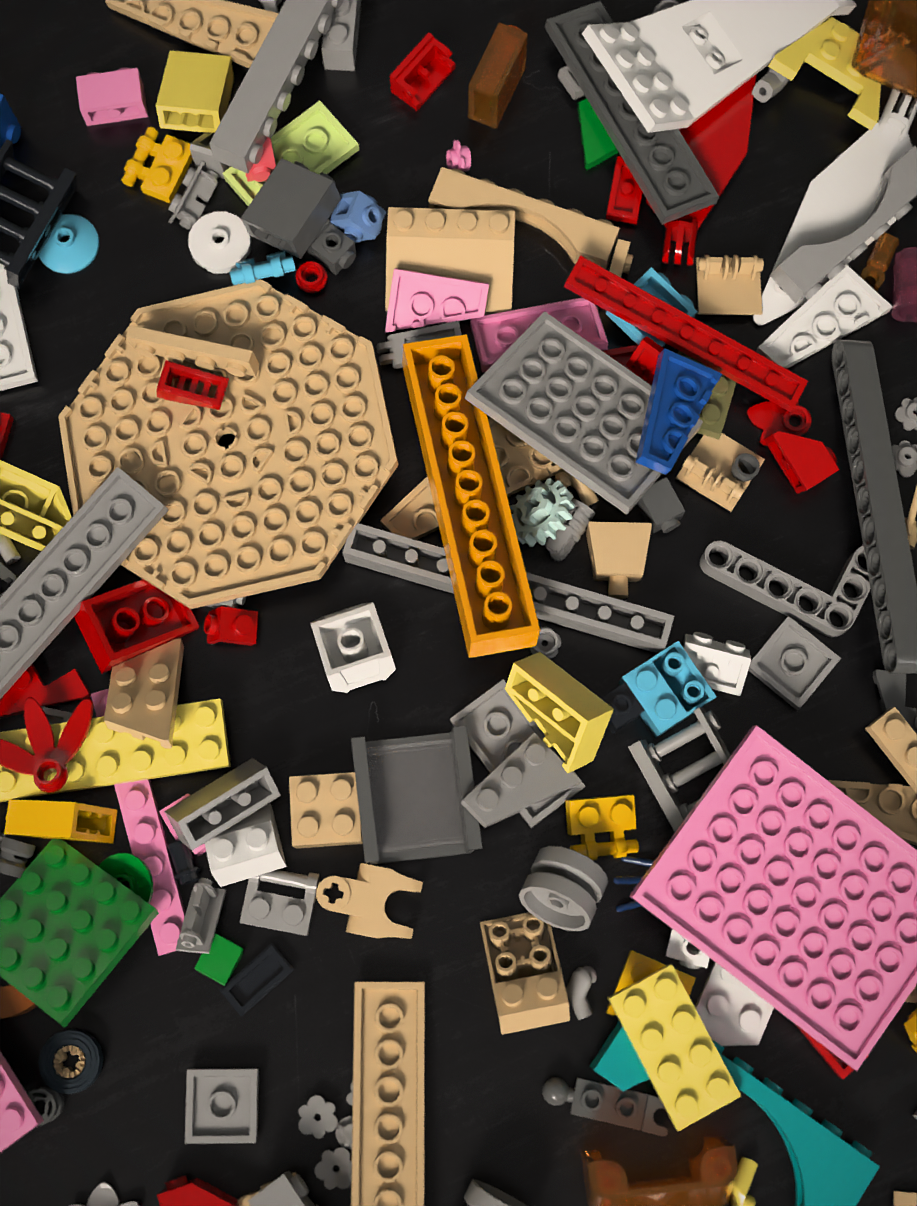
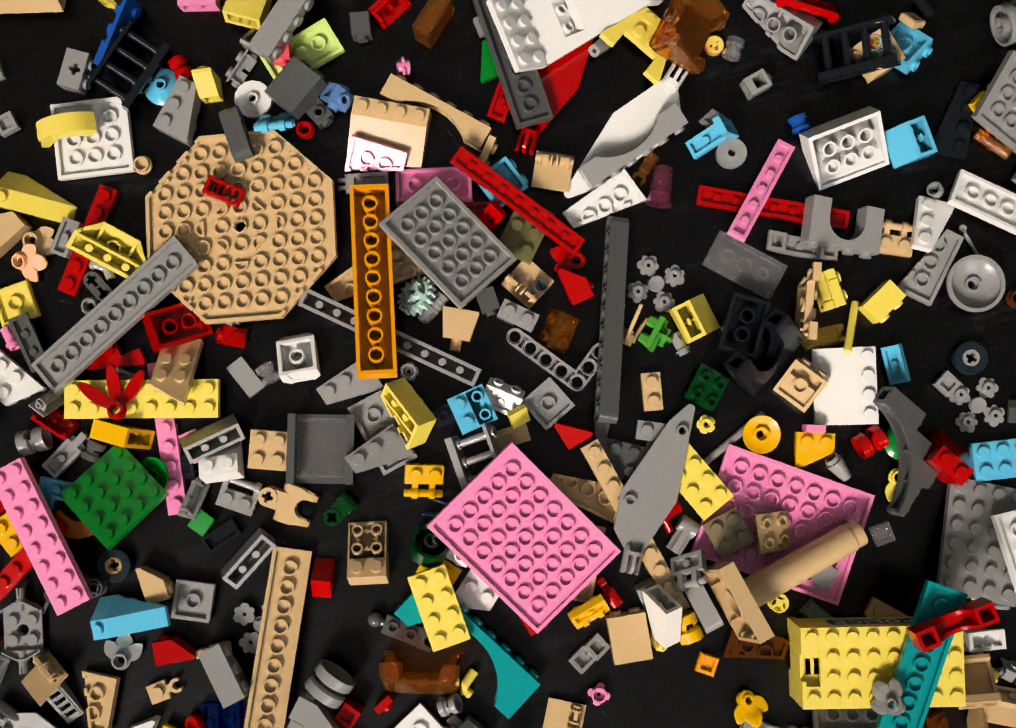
camera: 10 degrees right, 10 degrees up
yellow plate [121,127,193,204] -> none
tan plate [126,325,260,377] -> none
light grey wheel [519,846,608,931] -> none
light grey arm [566,966,597,1020] -> none
blue wing [636,348,722,475] -> none
none -> medium azure wedge [90,594,171,640]
none -> tan plate [133,156,153,175]
none -> tan slope [135,565,175,603]
none -> light grey wedge [152,75,201,147]
none -> red wheel [168,54,193,80]
none -> light yellow slope [191,66,224,104]
none -> dark grey beam [218,105,255,163]
none -> light grey brick [221,527,277,590]
none -> light grey tile [226,356,266,398]
none -> clear wheel [255,361,280,387]
none -> red slope [311,557,335,598]
none -> light grey wing [316,362,384,405]
none -> dark green piece [323,491,360,526]
none -> dark grey brick [349,11,373,43]
none -> dark green brick [410,522,450,568]
none -> light grey brick [497,299,540,334]
none -> tan plate [497,423,531,450]
none -> light yellow tile [507,403,530,429]
none -> clear orange bracket [538,309,579,355]
none -> red slope [554,420,595,450]

